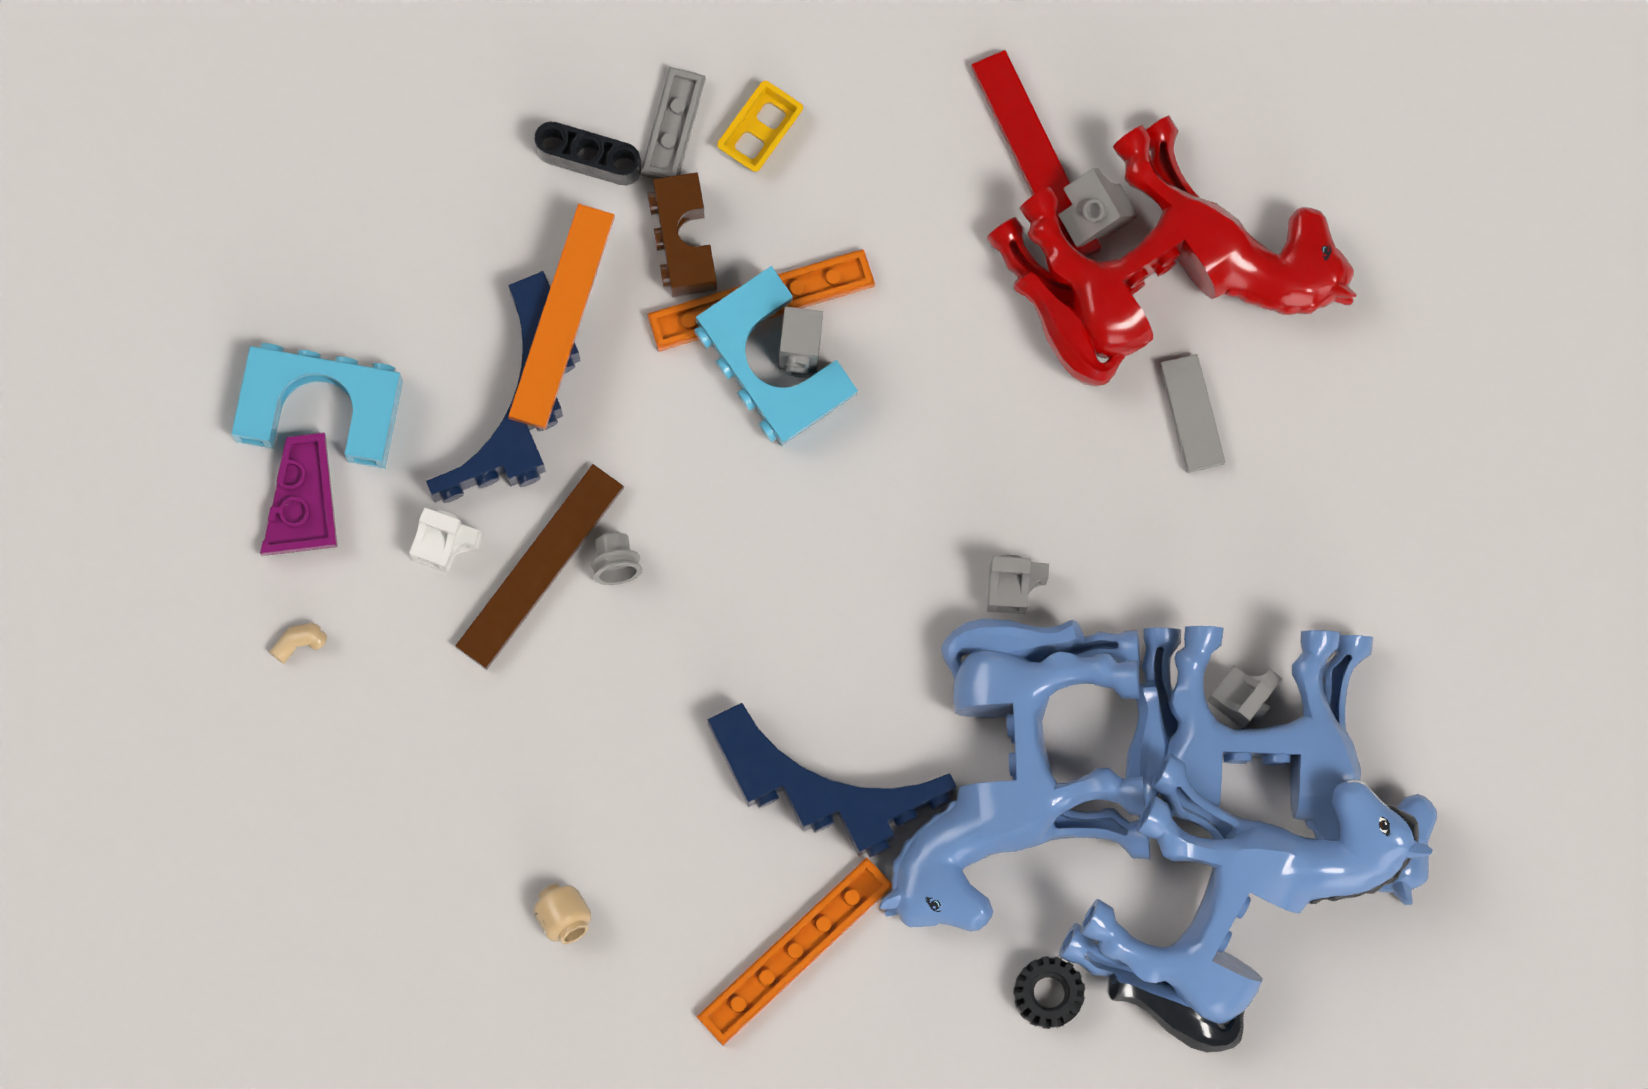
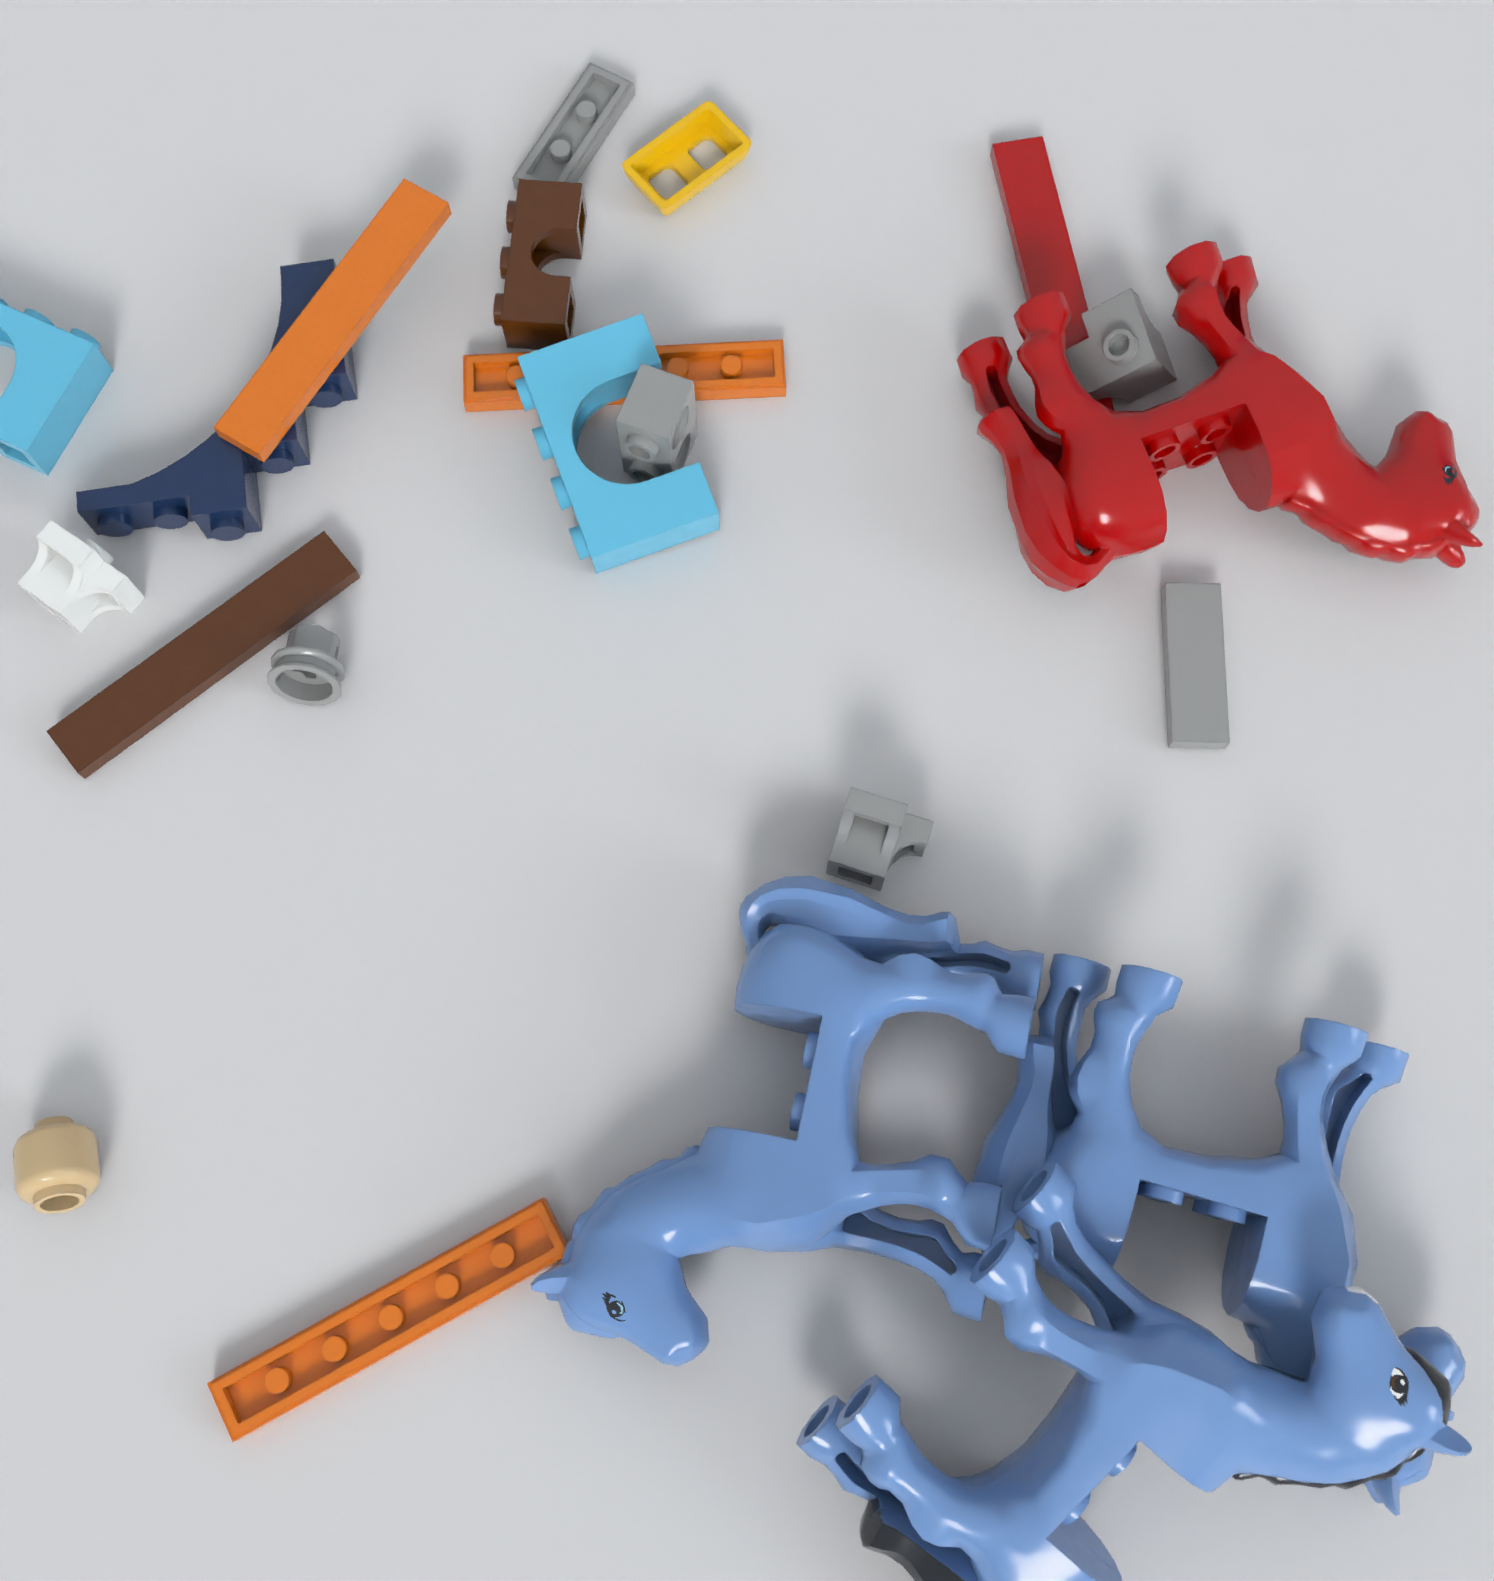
camera: 20 degrees right, 5 degrees down
black beam [534,121,641,186] -> none
dark blue arch [707,703,957,858] -> none
black tyre [1013,956,1085,1029] -> none
light grey brick [1207,665,1283,729] -> none

